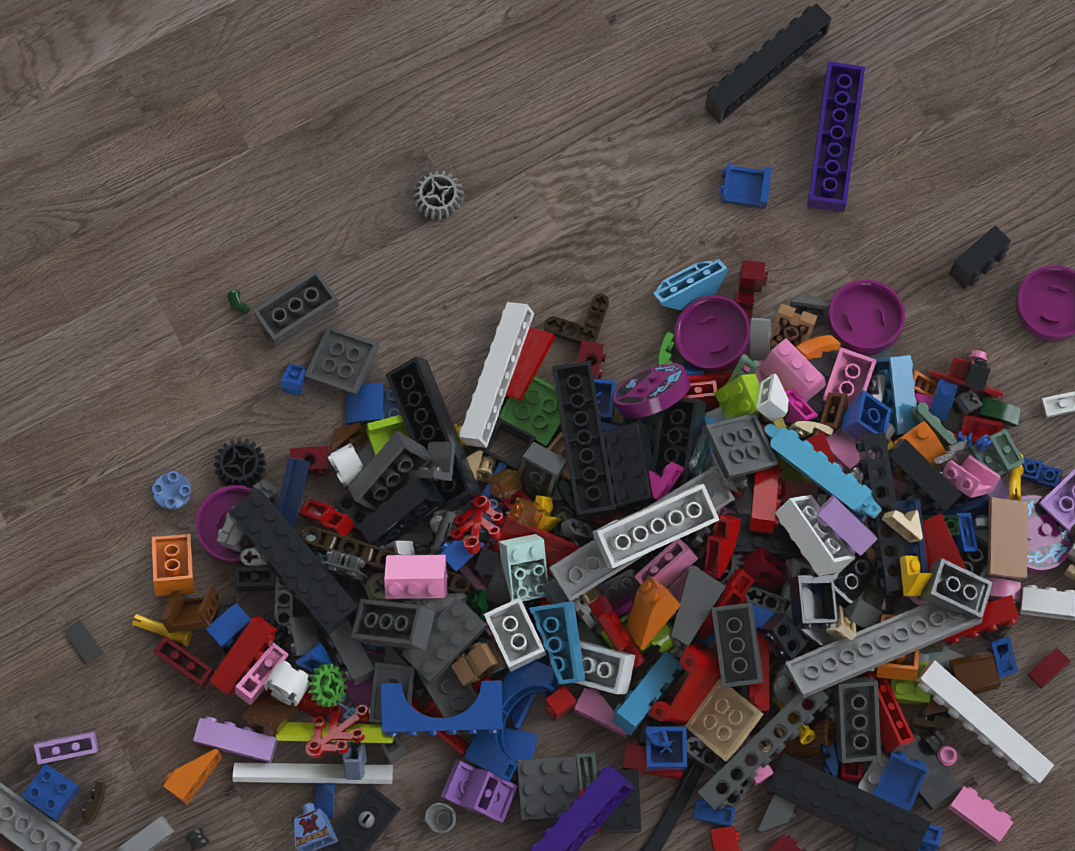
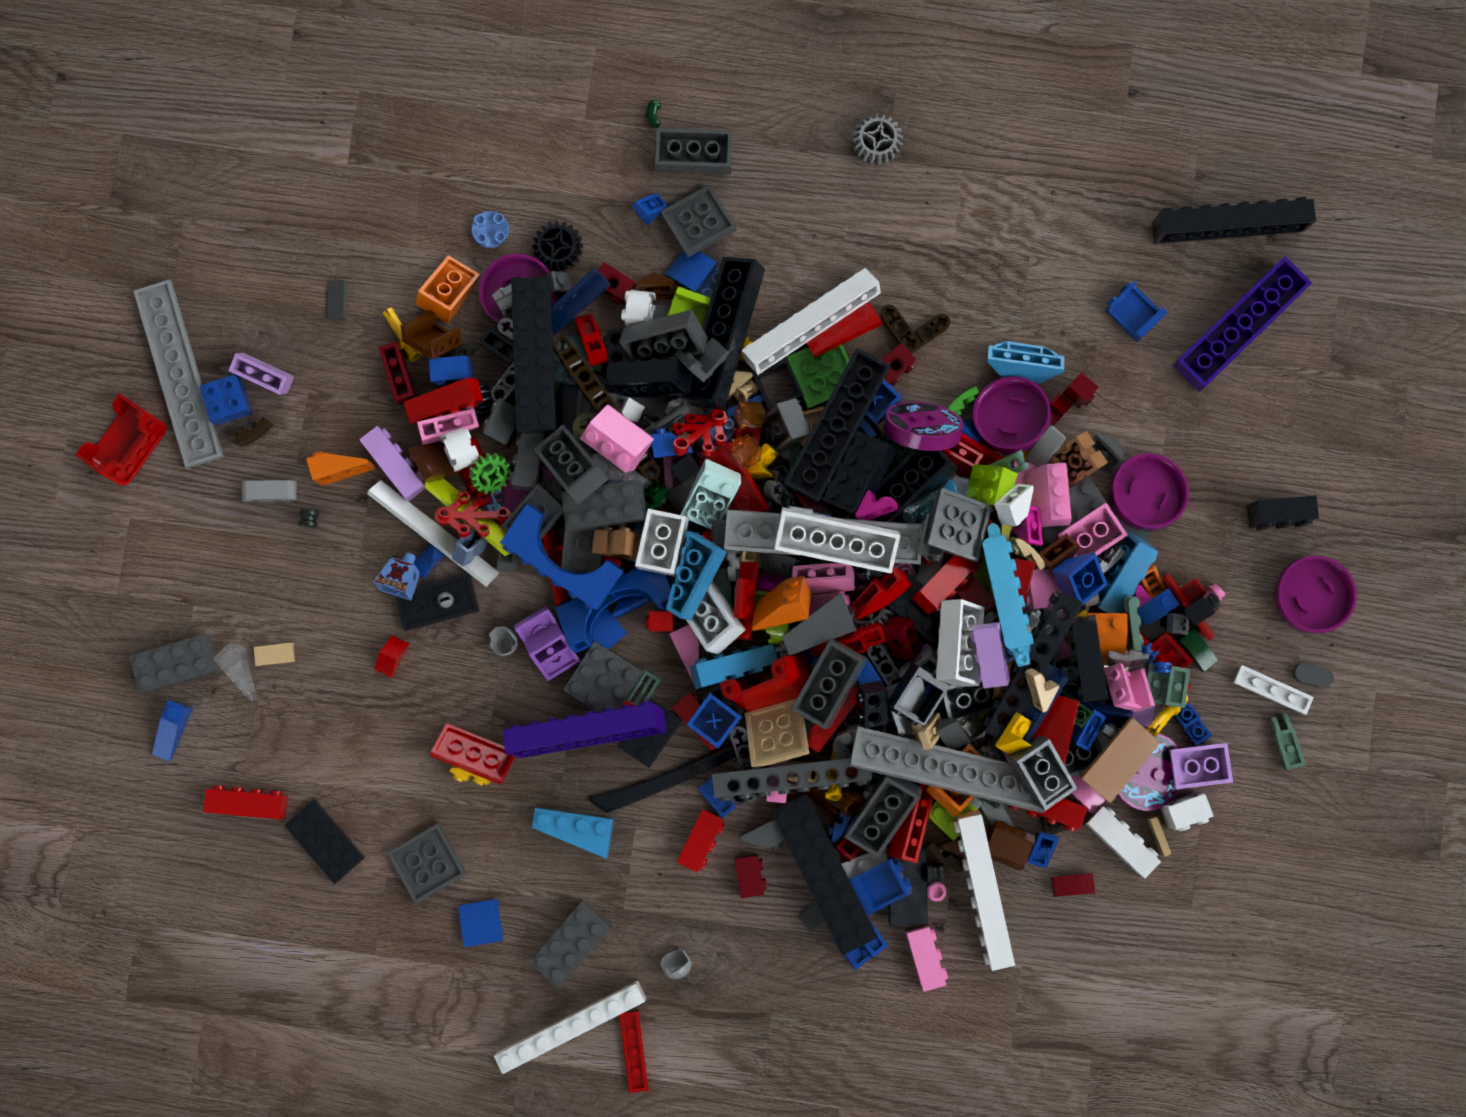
camera: 45 degrees right, 10 degrees up
blue slope [296,642,336,674] -> none
dark grey hinge [322,550,370,581] -> none
blue tile [645,727,670,748] -> none
orange slope [796,335,841,360] -> none

